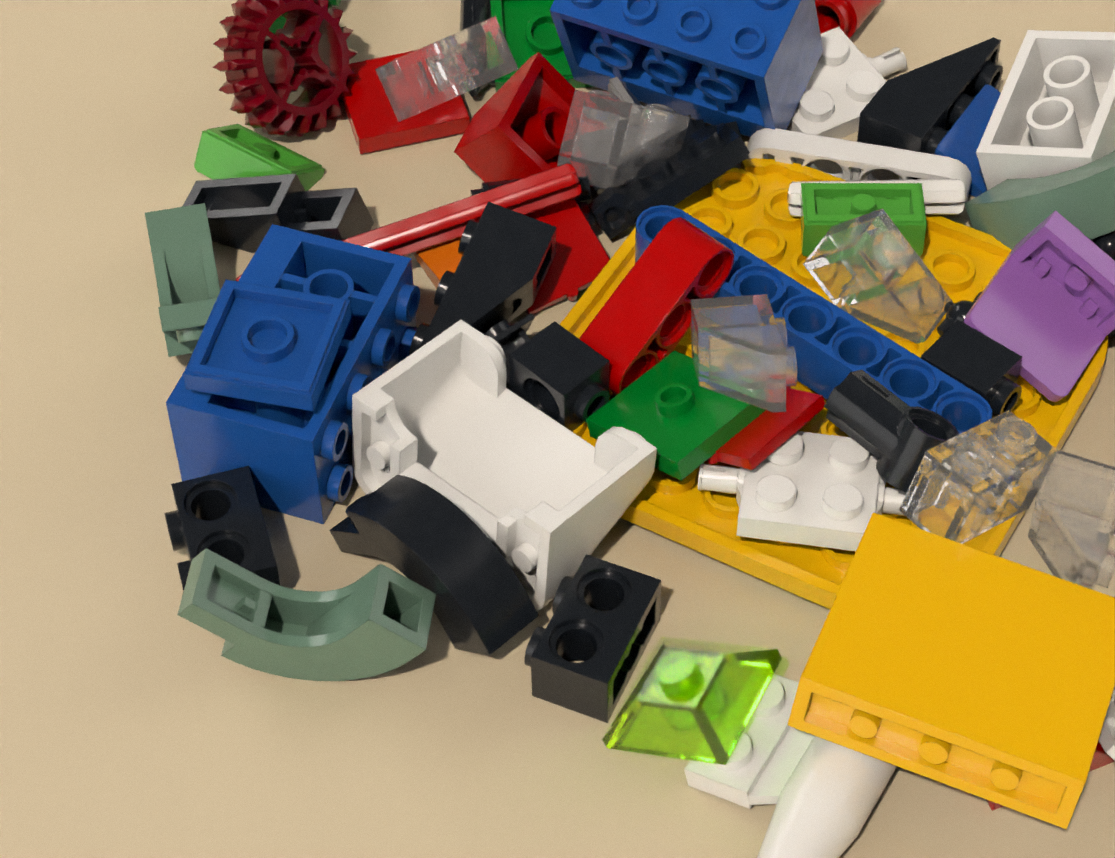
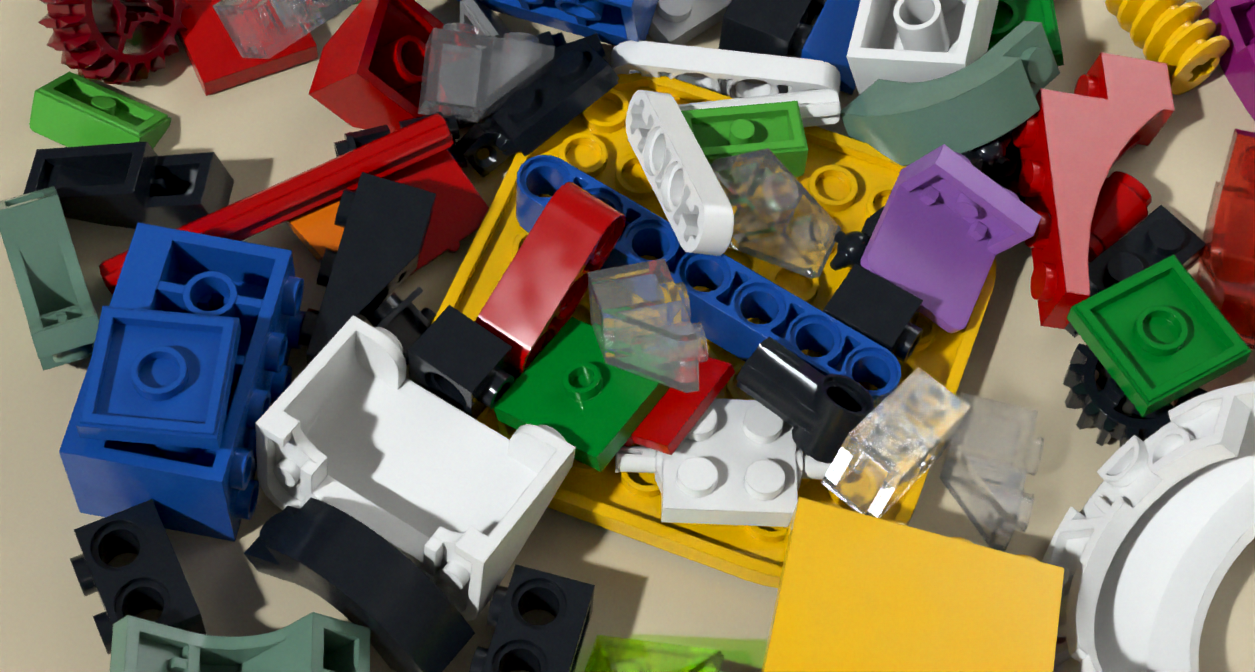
camera: 15 degrees left, 10 degrees up
none -> white beam [626,90,734,256]

